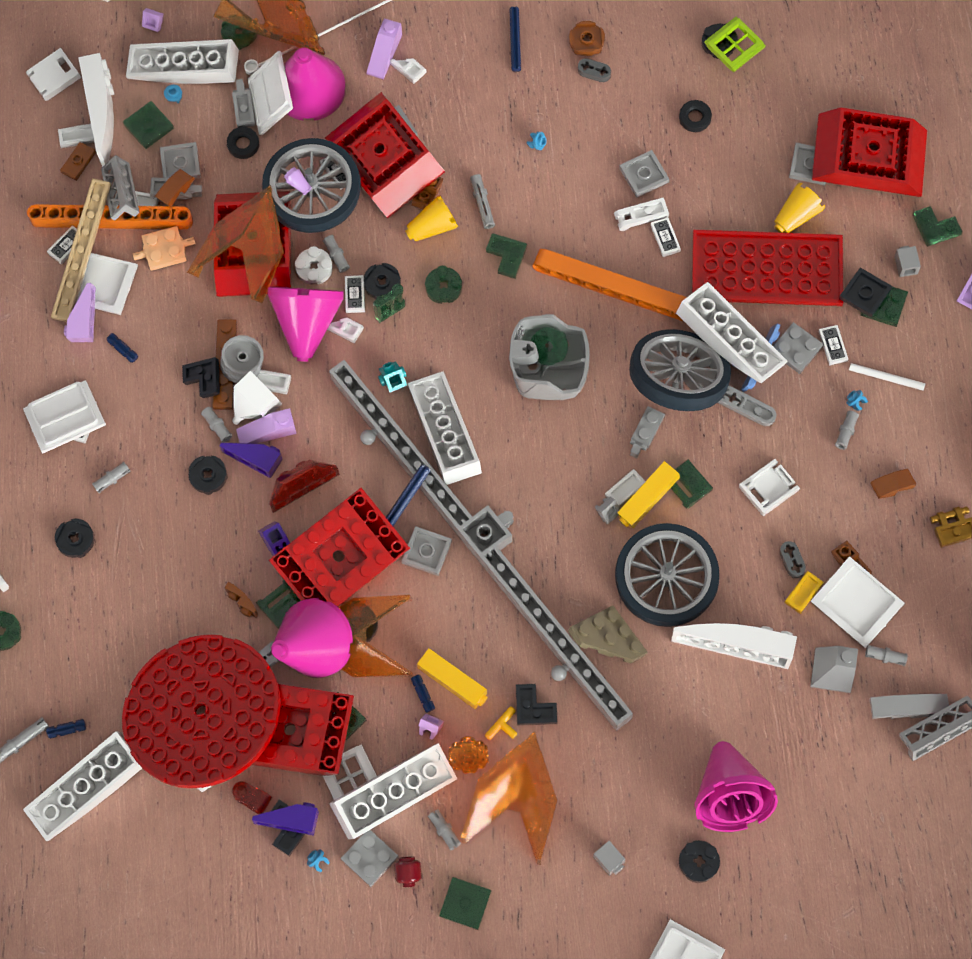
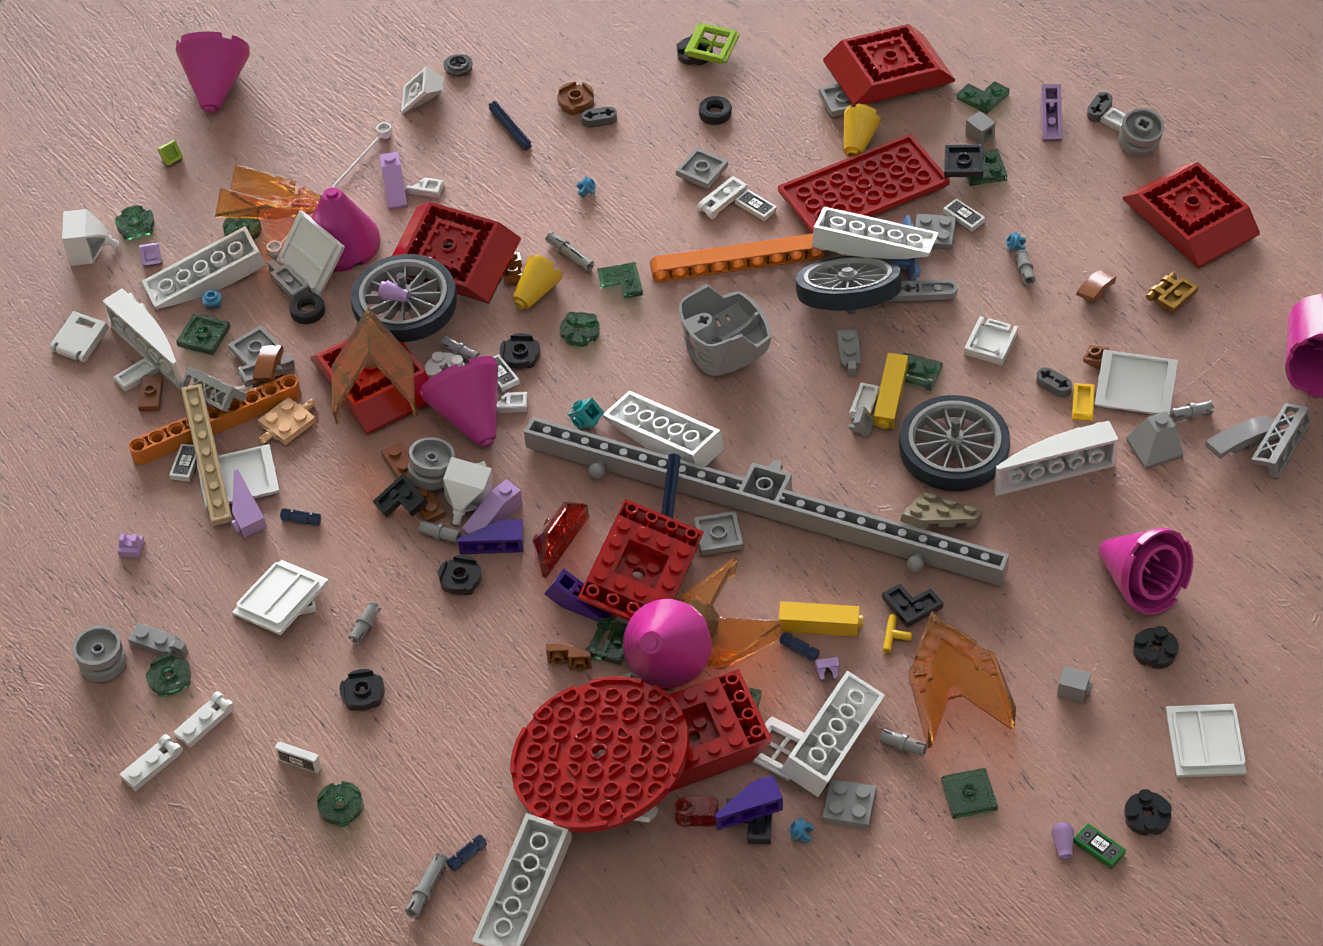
camera: 30 degrees left, 20 degrees down
clear green plate [373,284,405,323] -> none
dark red head [394,856,422,887] -> none
clear orange plant [448,736,489,774] -> none
clear green plate [530,327,568,366] -> none
white bar [849,363,925,390] -> none

